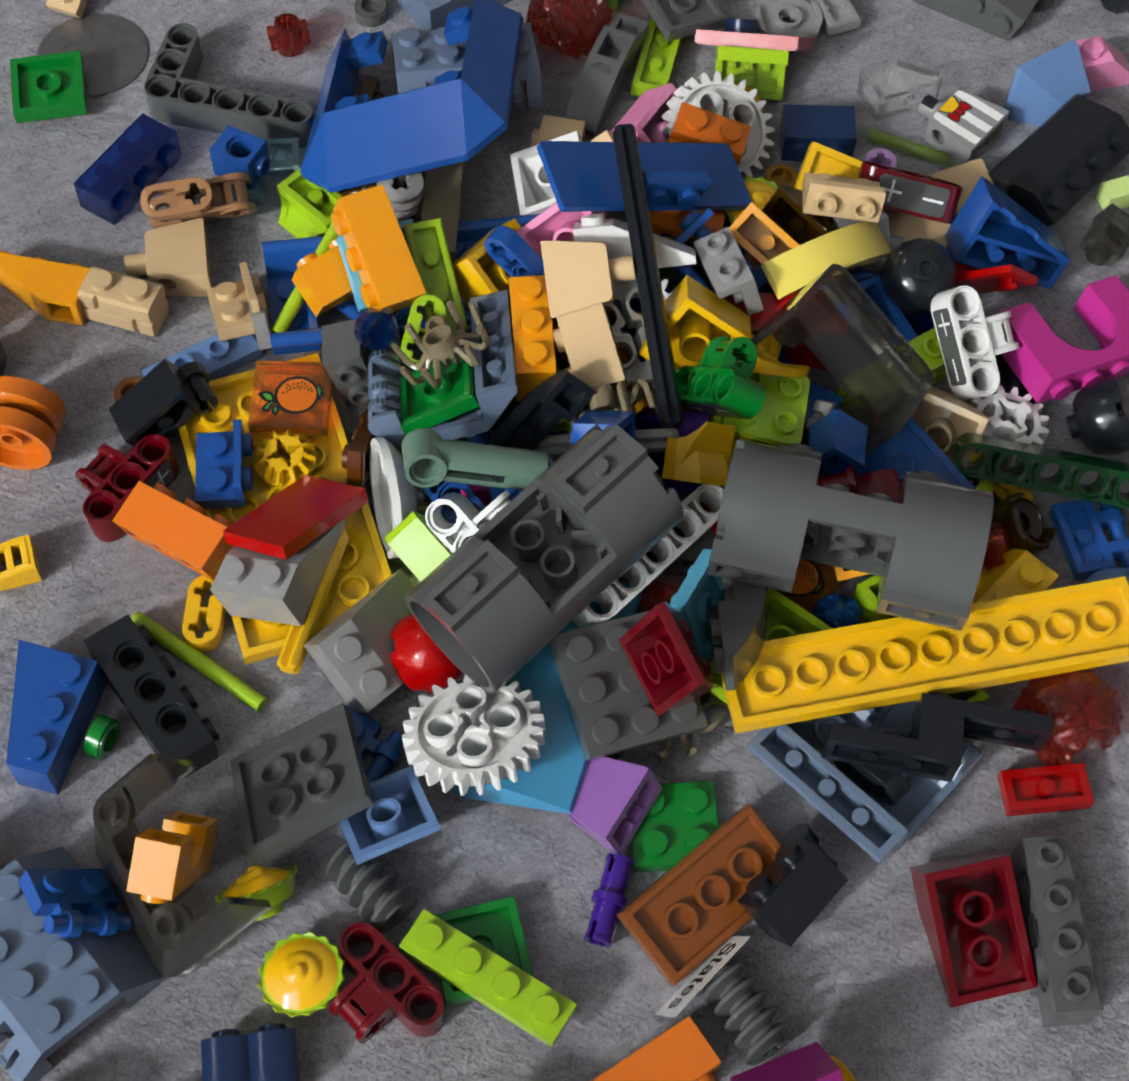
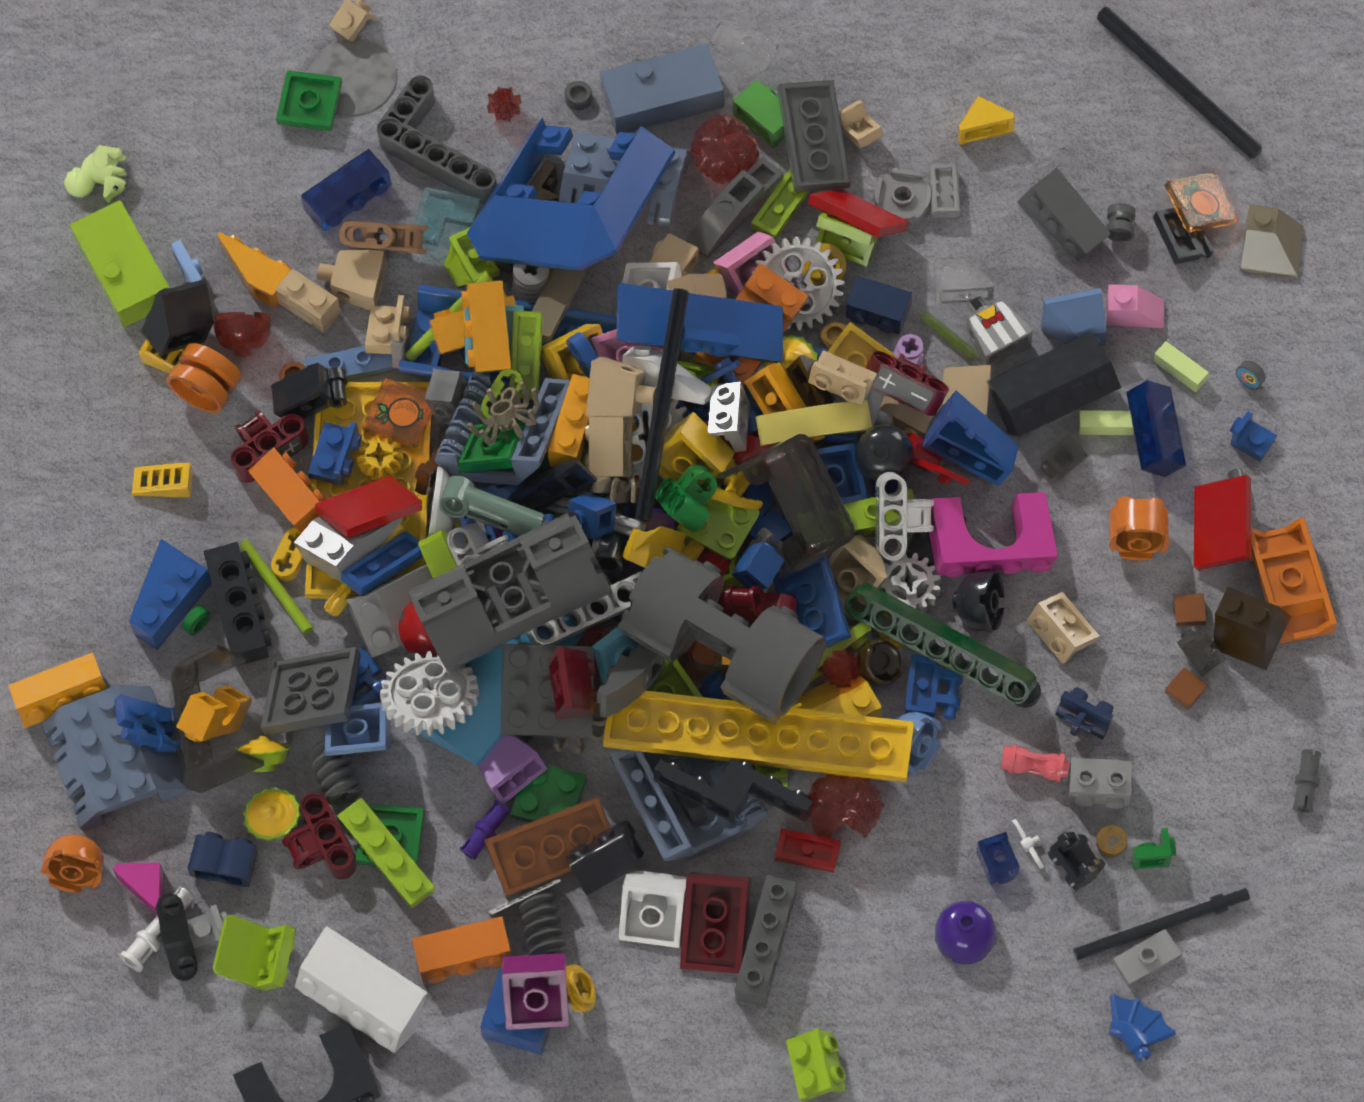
camera: 25 degrees right, 5 degrees up
blue brick [209,125,271,189] -> none
clear blue tile [354,309,396,351] -> none
dark blue tile [724,18,759,34] -> none
none -> clear red cylinder [213,312,271,357]
none -> blue plate [341,531,423,596]
none -> white slope [618,870,686,948]

